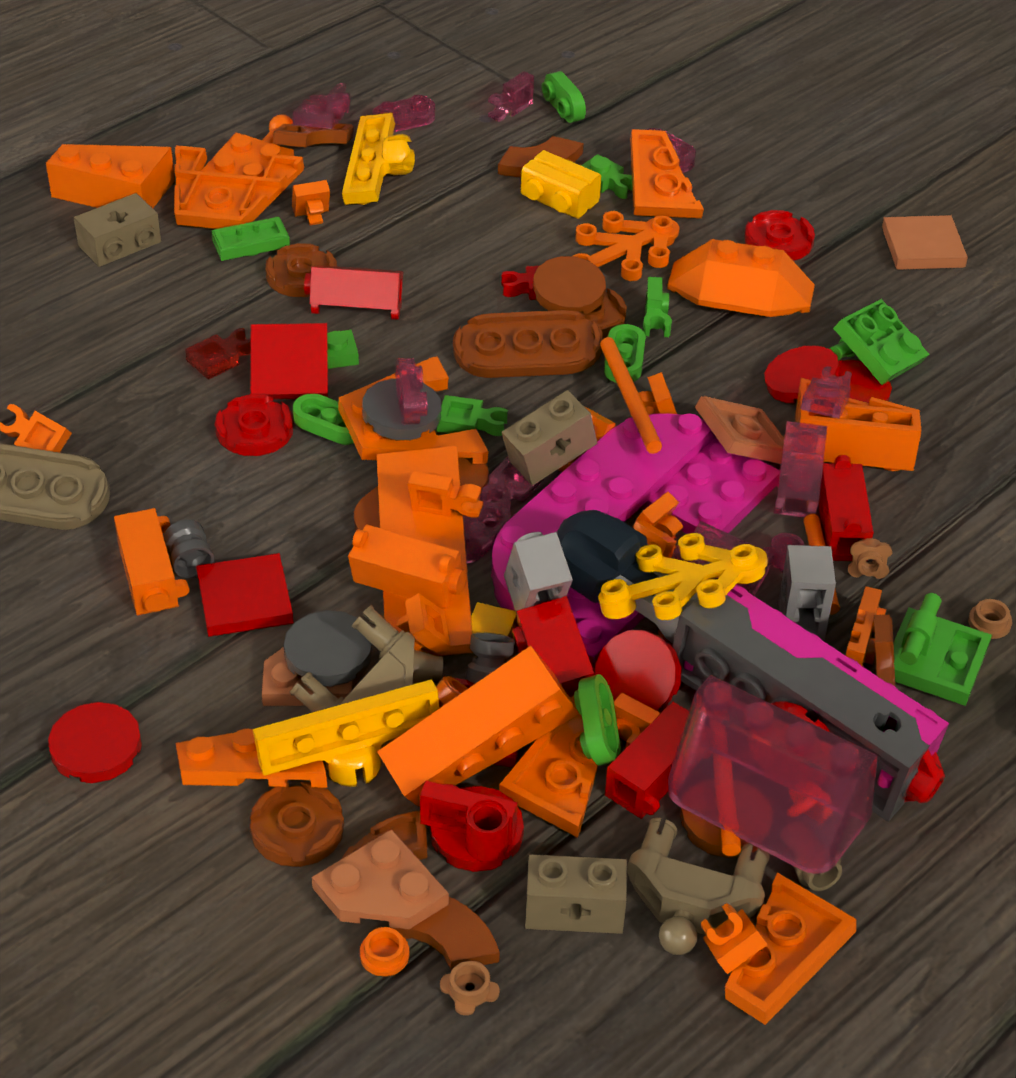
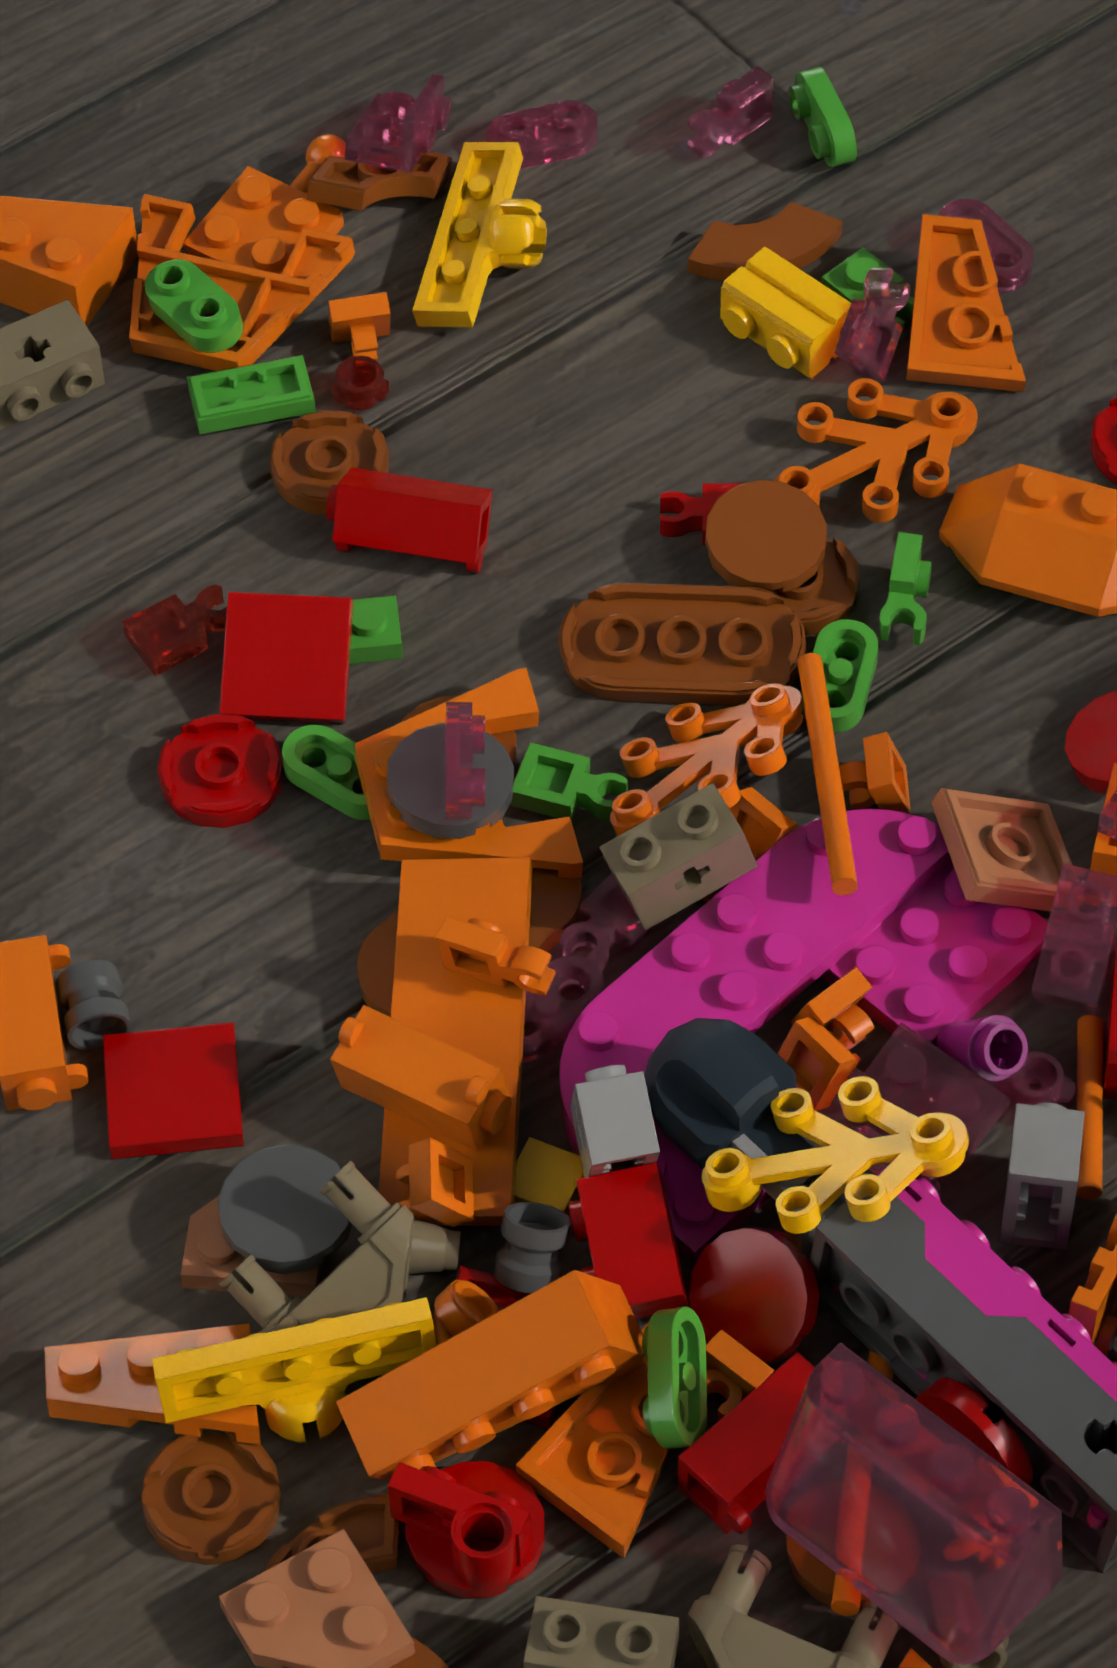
camera: 10 degrees right, 10 degrees up
none -> bright green plate [145,259,243,353]
none -> clear red plate [331,356,390,411]
none -> orange plant [610,683,804,836]
none -> clear pink plate [834,268,910,380]
none -> magenta cone [937,1015,1028,1081]

